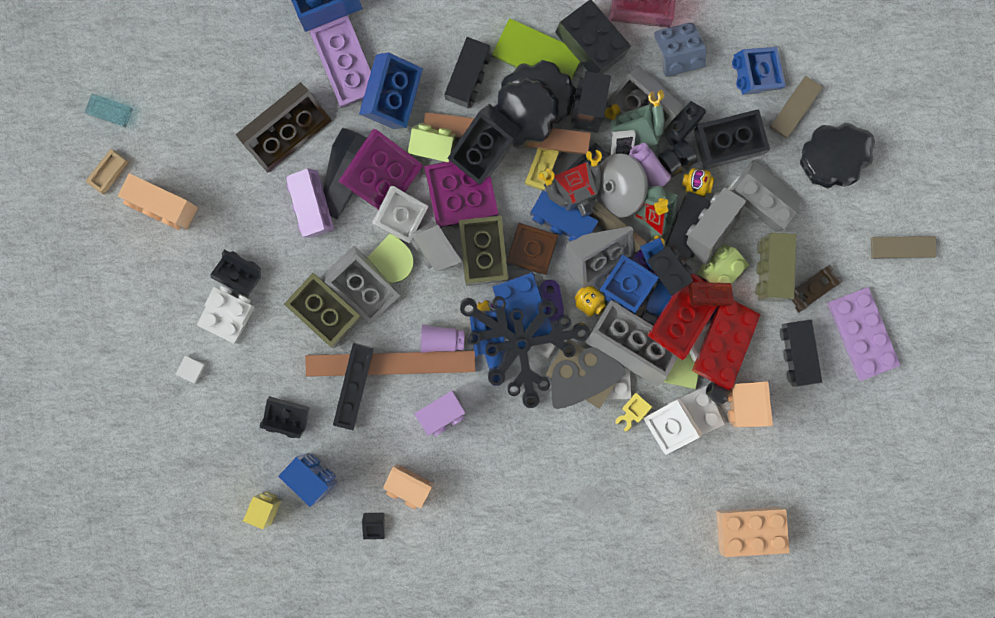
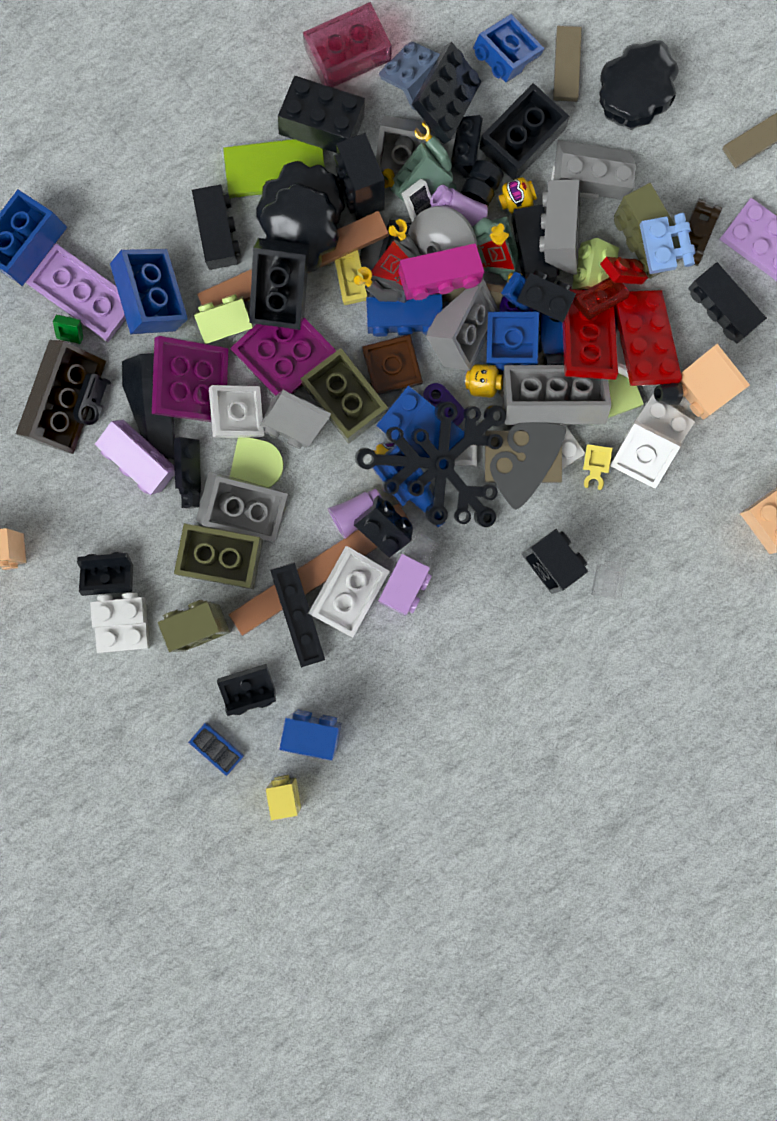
camera: 30 degrees left, 0 degrees up
white tile [175,355,206,384] -> none
black slope [362,512,385,540] -> none
light nougat slope [383,464,434,510] -> none
none -> green plate [53,314,84,344]
none -> black piece [73,373,111,425]
none -> olive brick [157,599,230,652]
none -> black hinge [174,437,201,509]
none -> tile [188,722,244,776]
none -> white plate [309,546,390,638]
none -> black bracket [354,495,413,558]
none -> dark pink brick [399,243,484,300]
none -> black plate [411,42,482,145]
none -> black brick [521,529,589,594]
none -> red plate [600,256,649,285]
none -> light blue plate [640,213,695,274]

